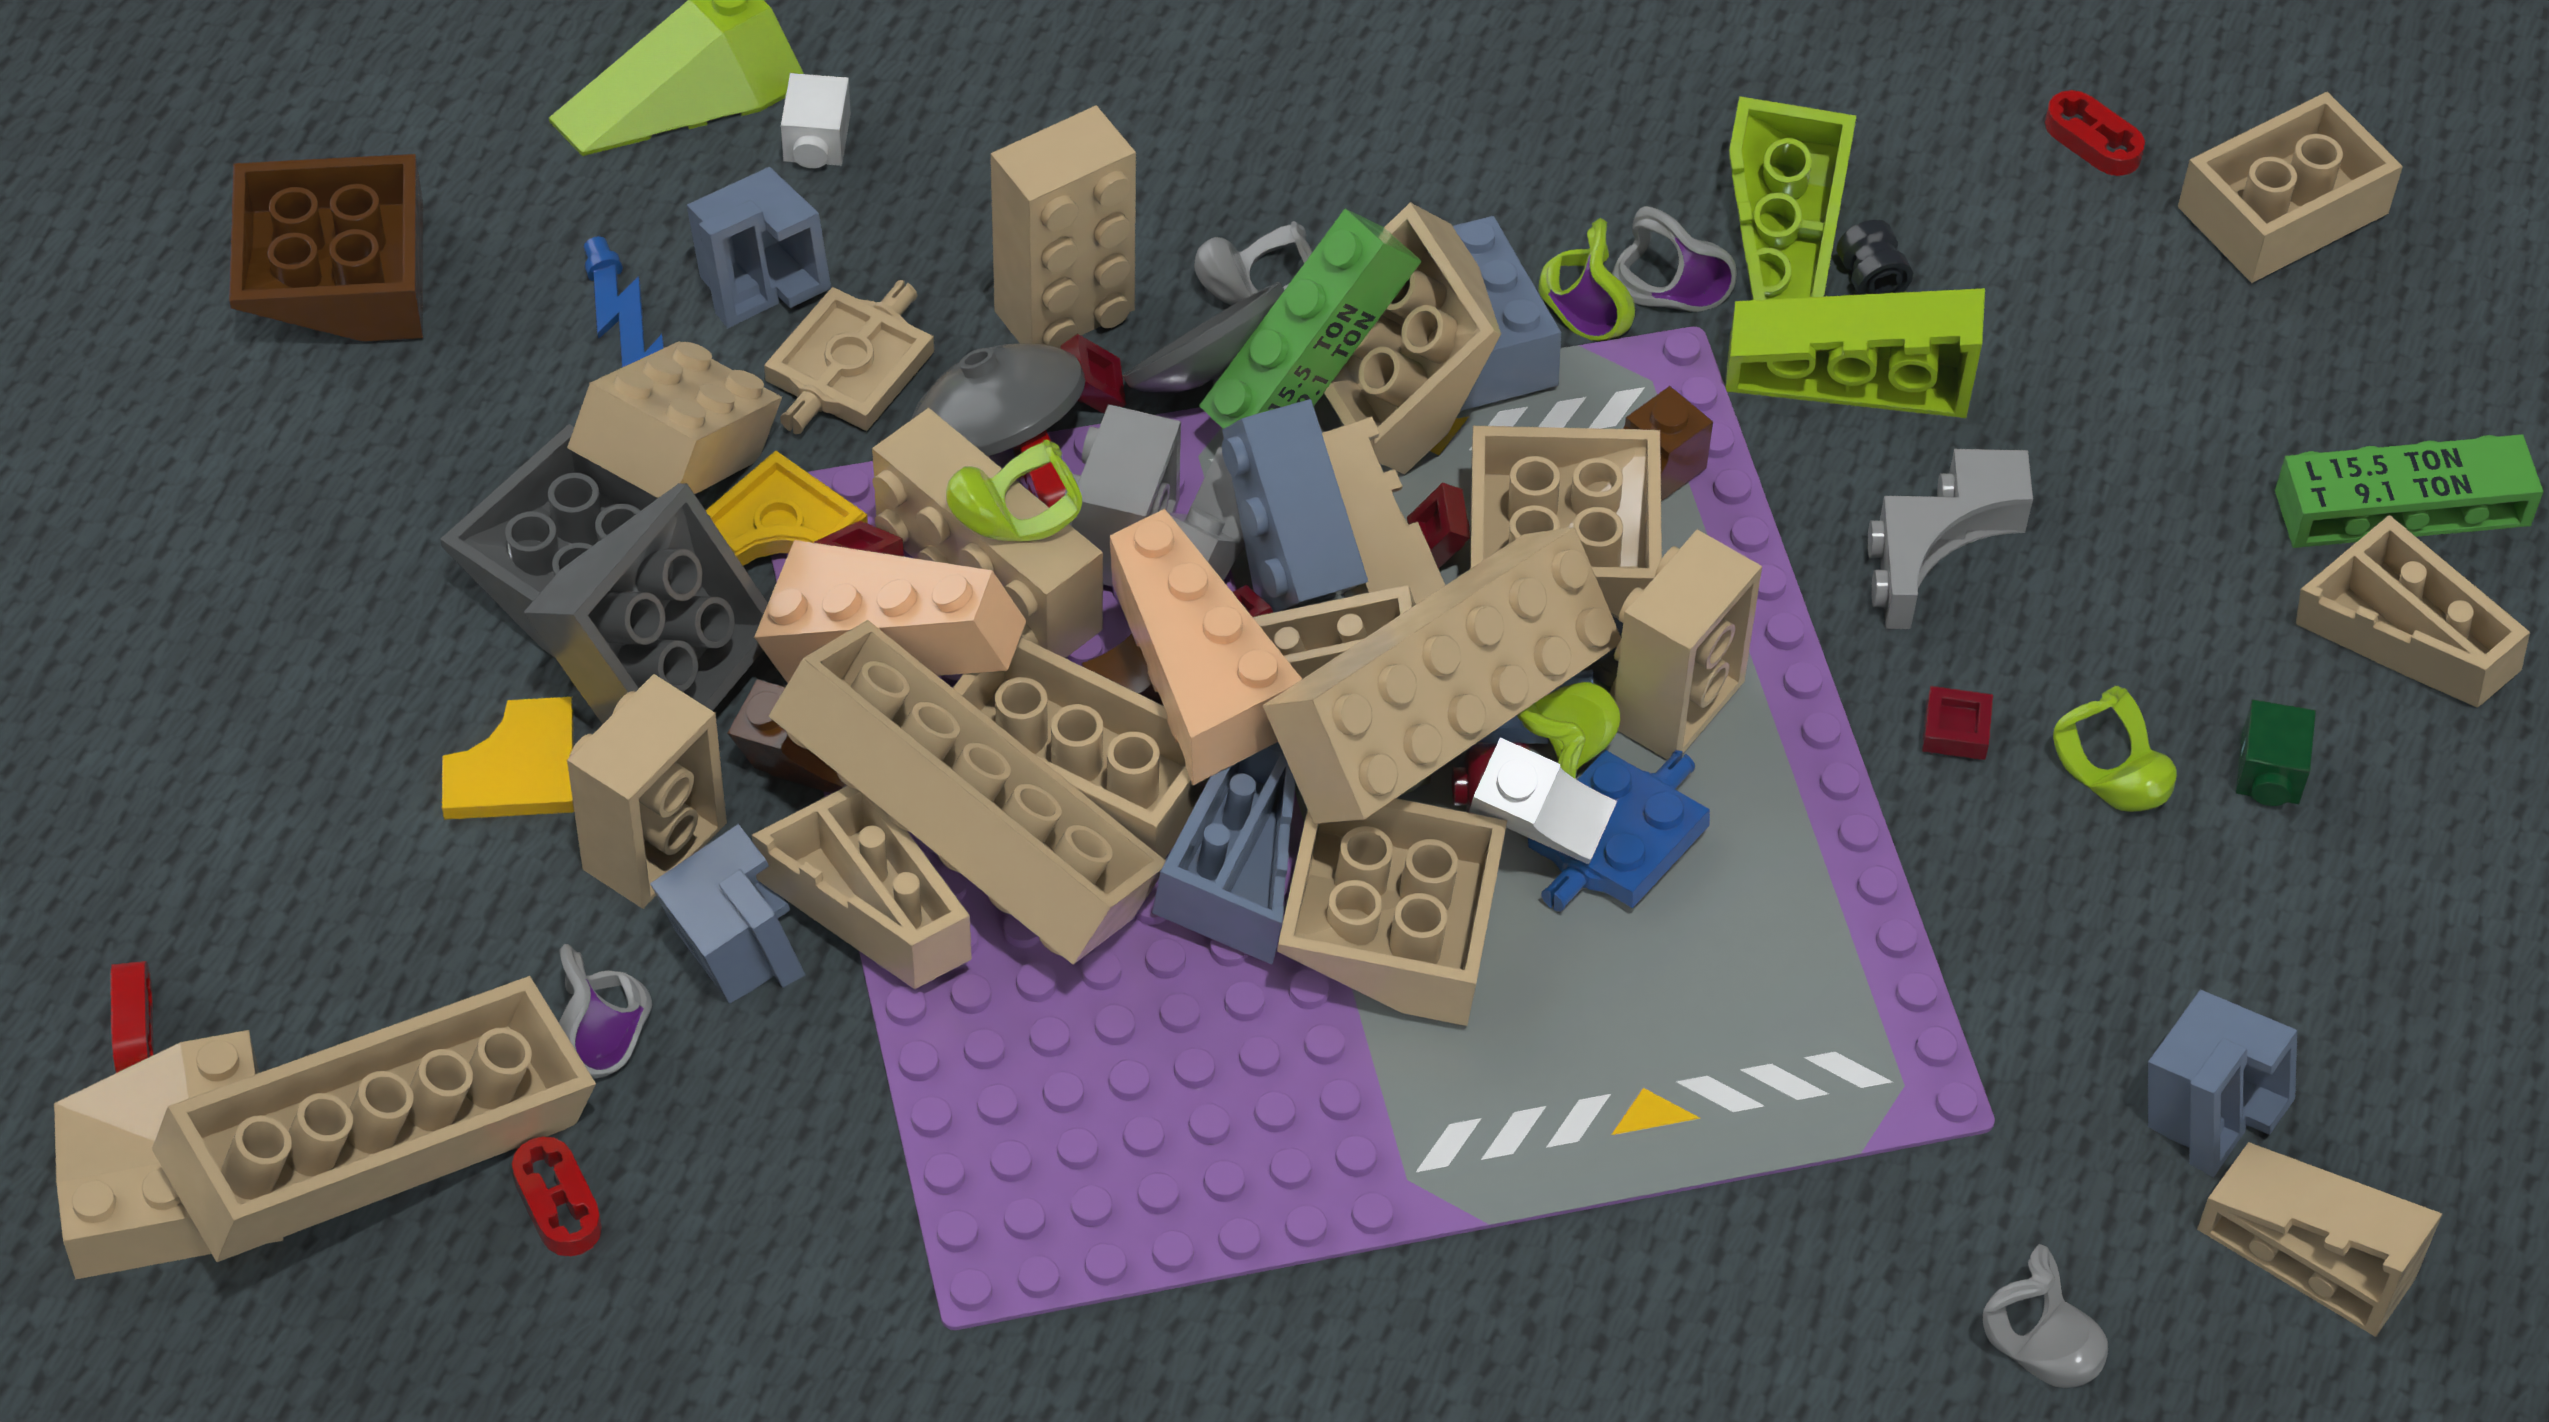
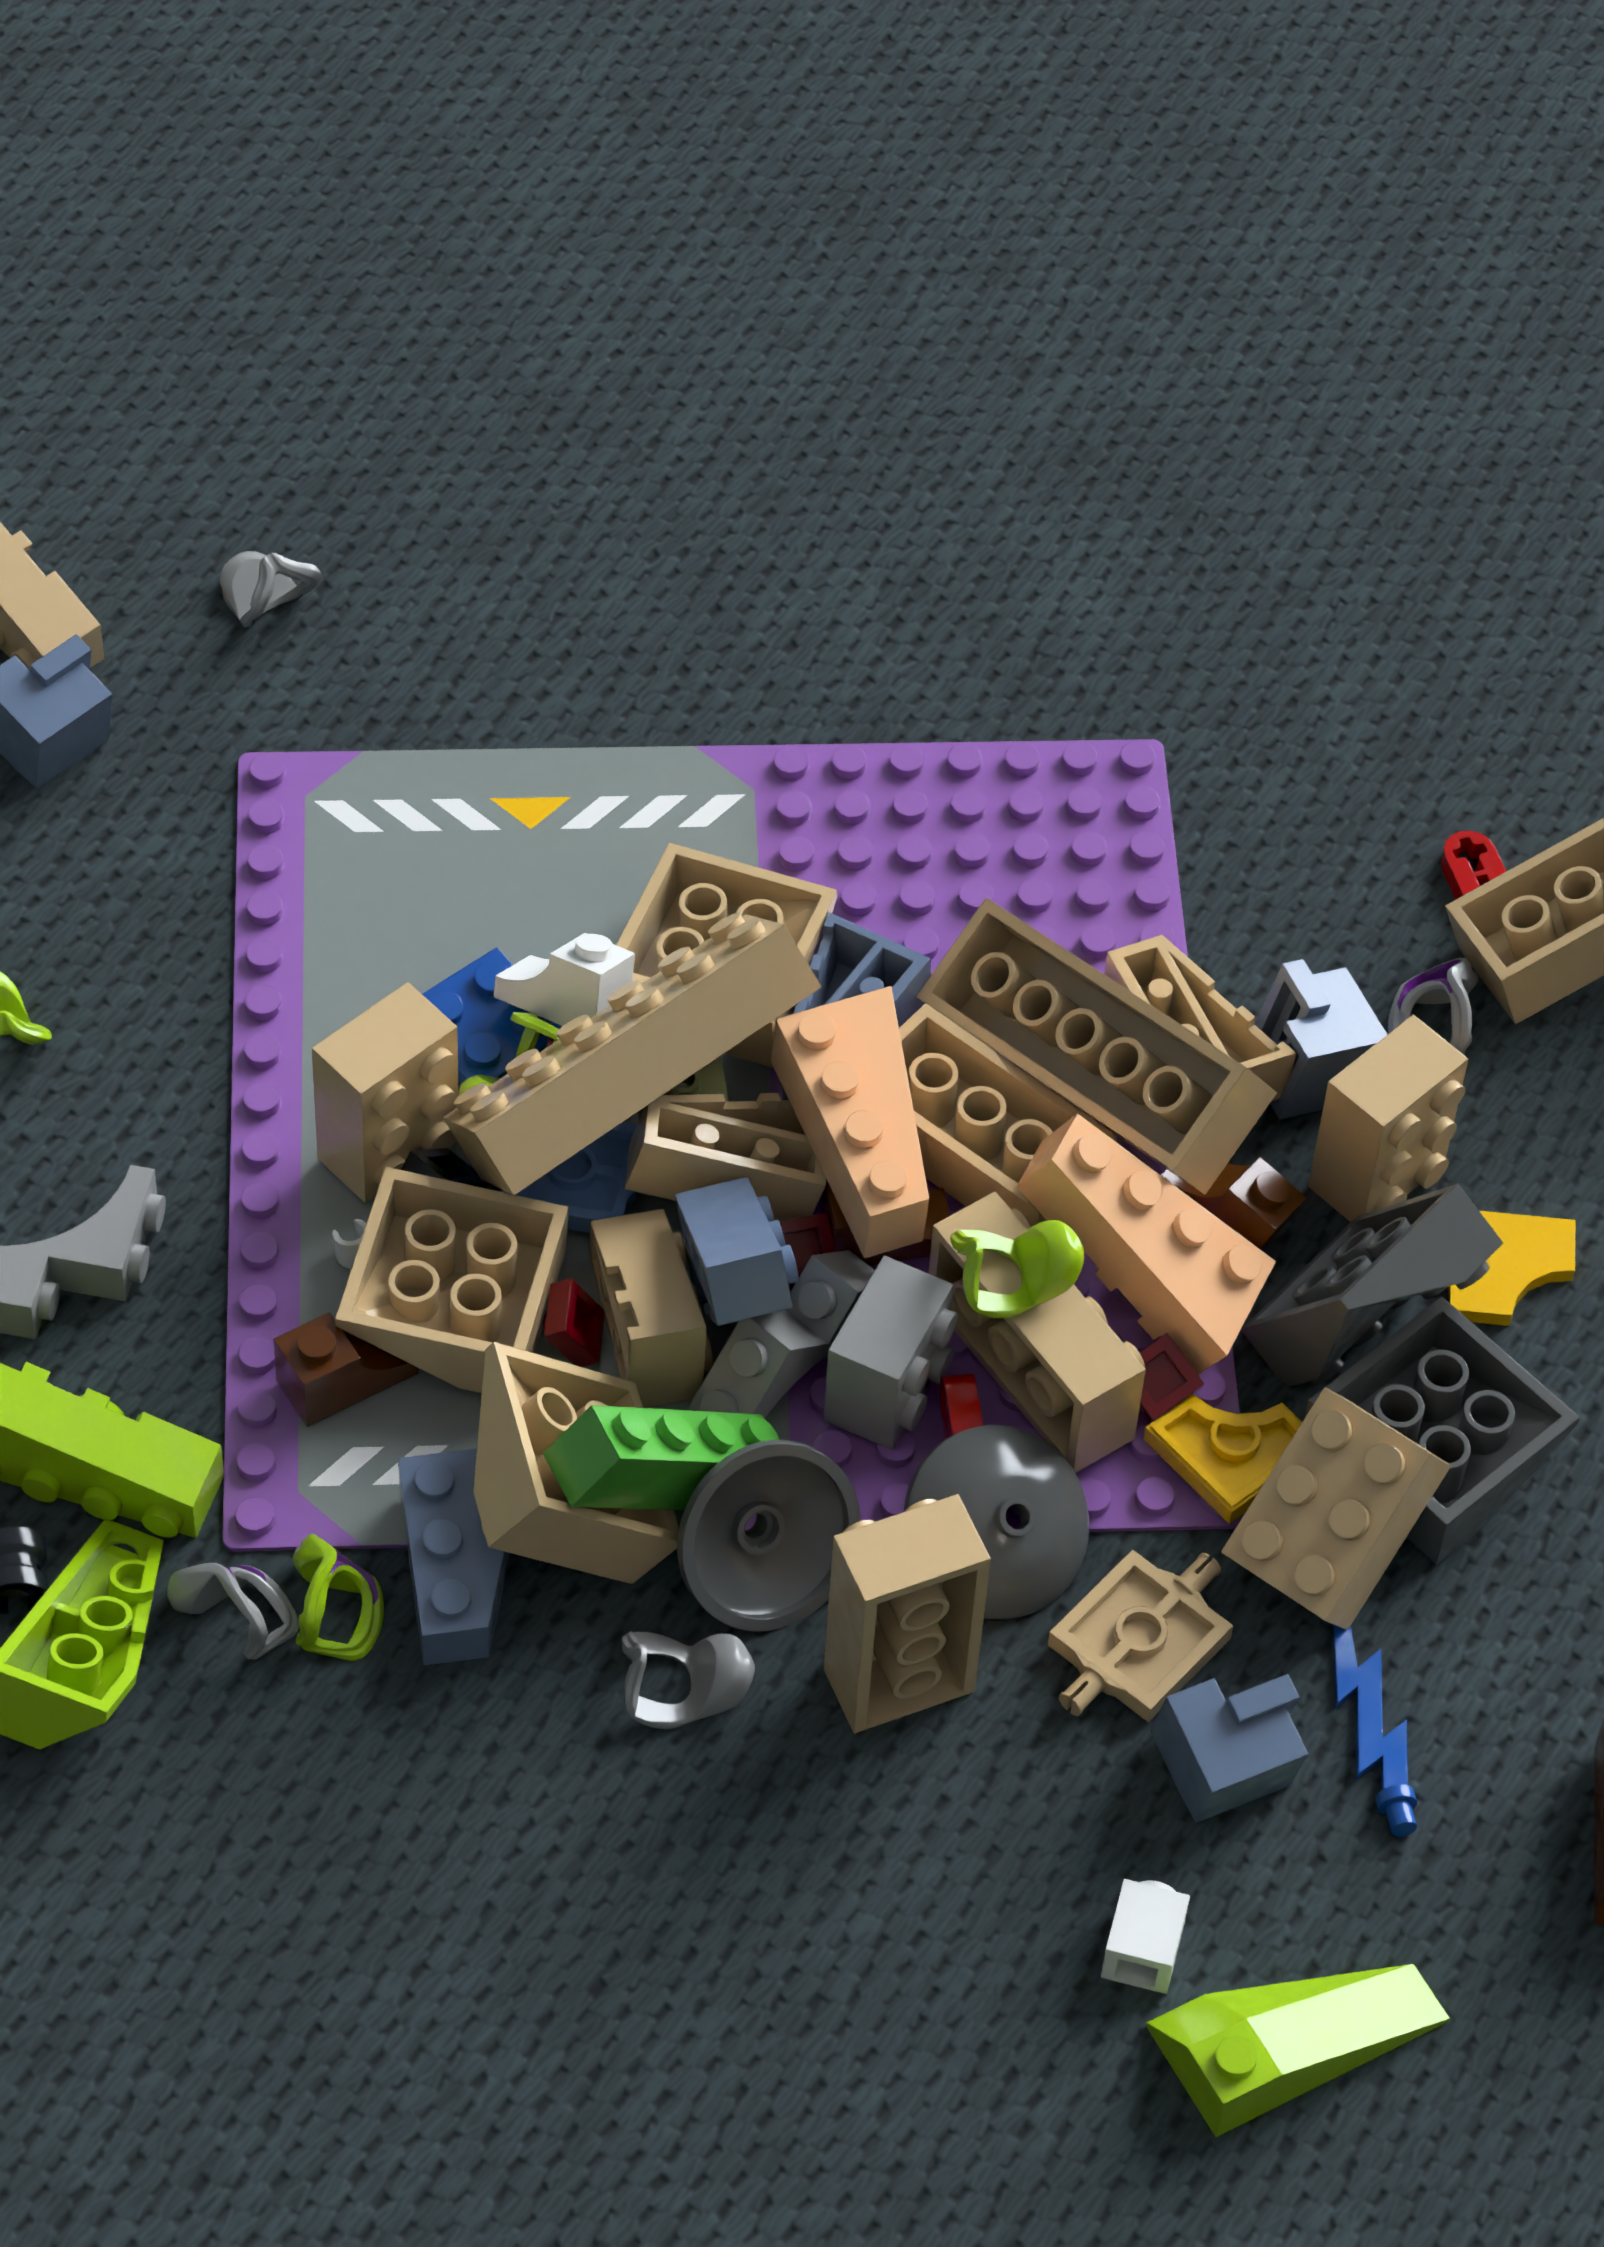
camera: 170 degrees left, 0 degrees up
dark red plate [1922,686,1993,760] -> none

